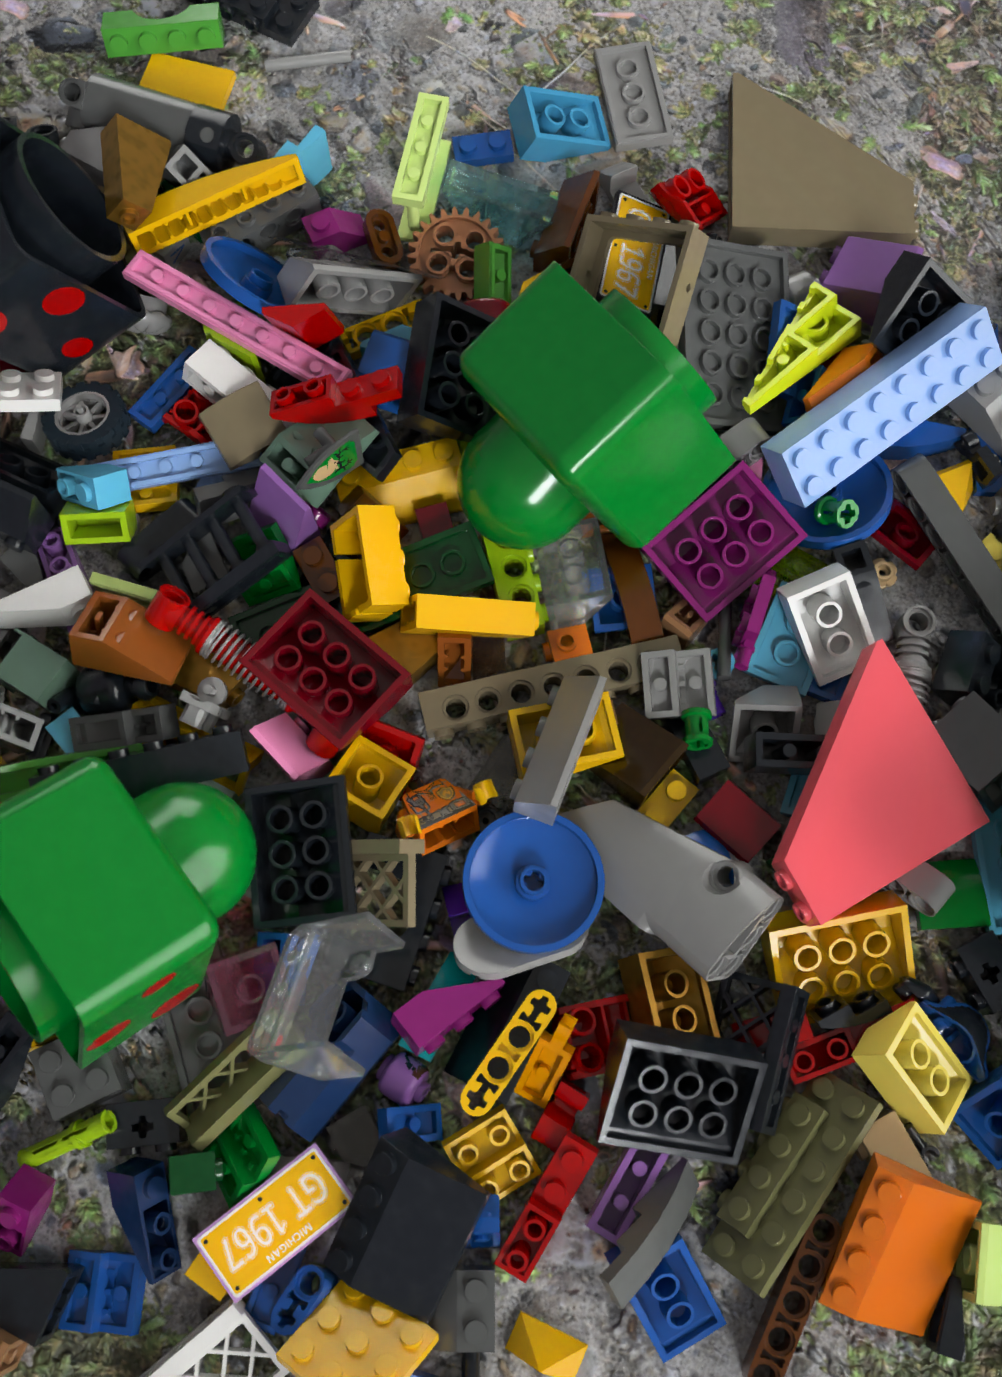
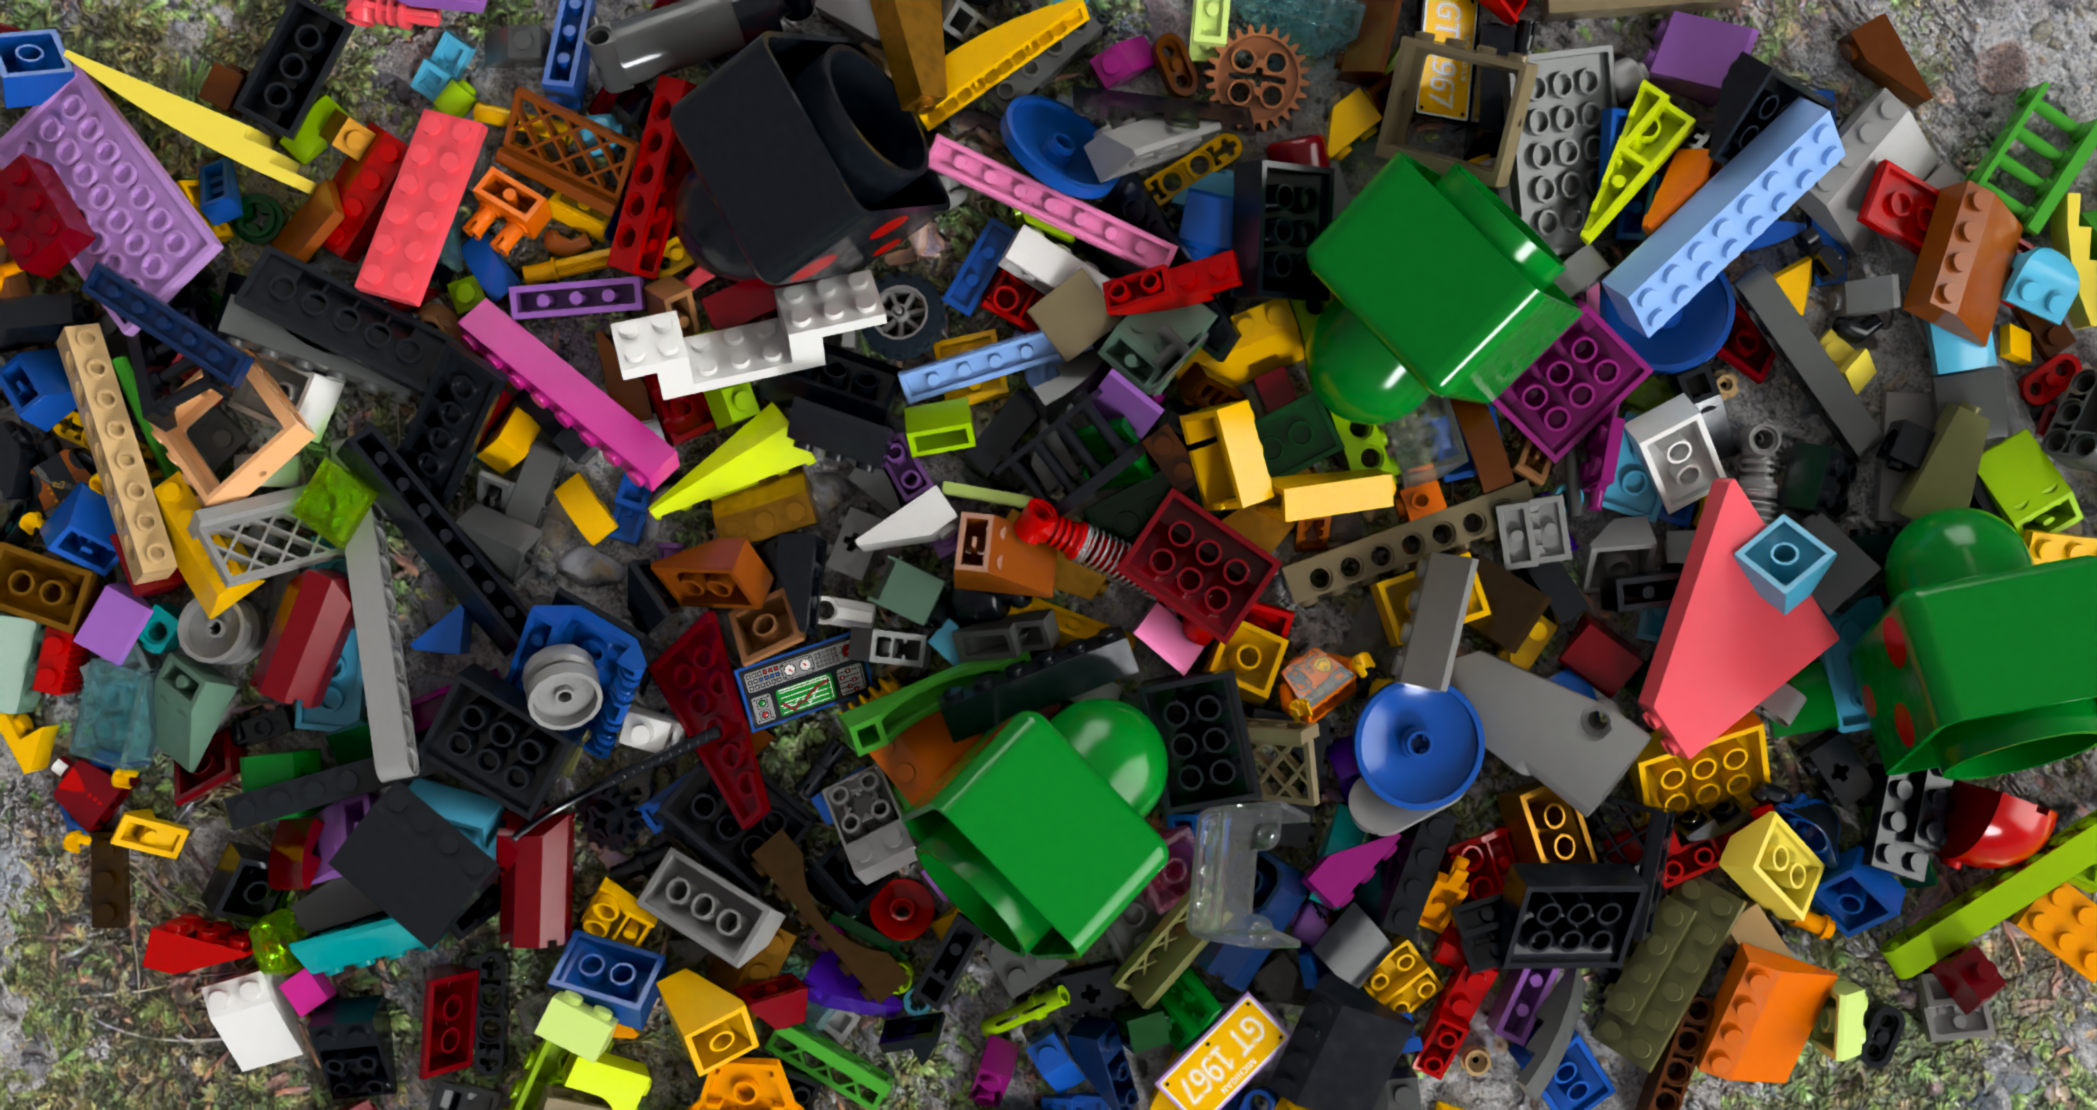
camera: 10 degrees left, 15 degrees up
medium azure slope [56,464,132,511] -> none
light grey hips [179,677,232,734] -> none
red slope [262,303,345,349] -> none
yellow beam [460,990,557,1116] -> none
bright green slope [474,241,512,304] -> none
green bush [681,707,713,751] -> none
green bush [814,496,859,529] -> none
black slope [925,1274,966,1362] -> none
none -> blue slope [1026,1022,1087,1095]
none -> black slope [1308,902,1394,989]
none -> black slope [1450,893,1502,976]
none -> tan plate [1459,1044,1491,1076]
none -> medium azure slope [1734,514,1837,615]
none -> light orange pin [1789,911,1836,940]

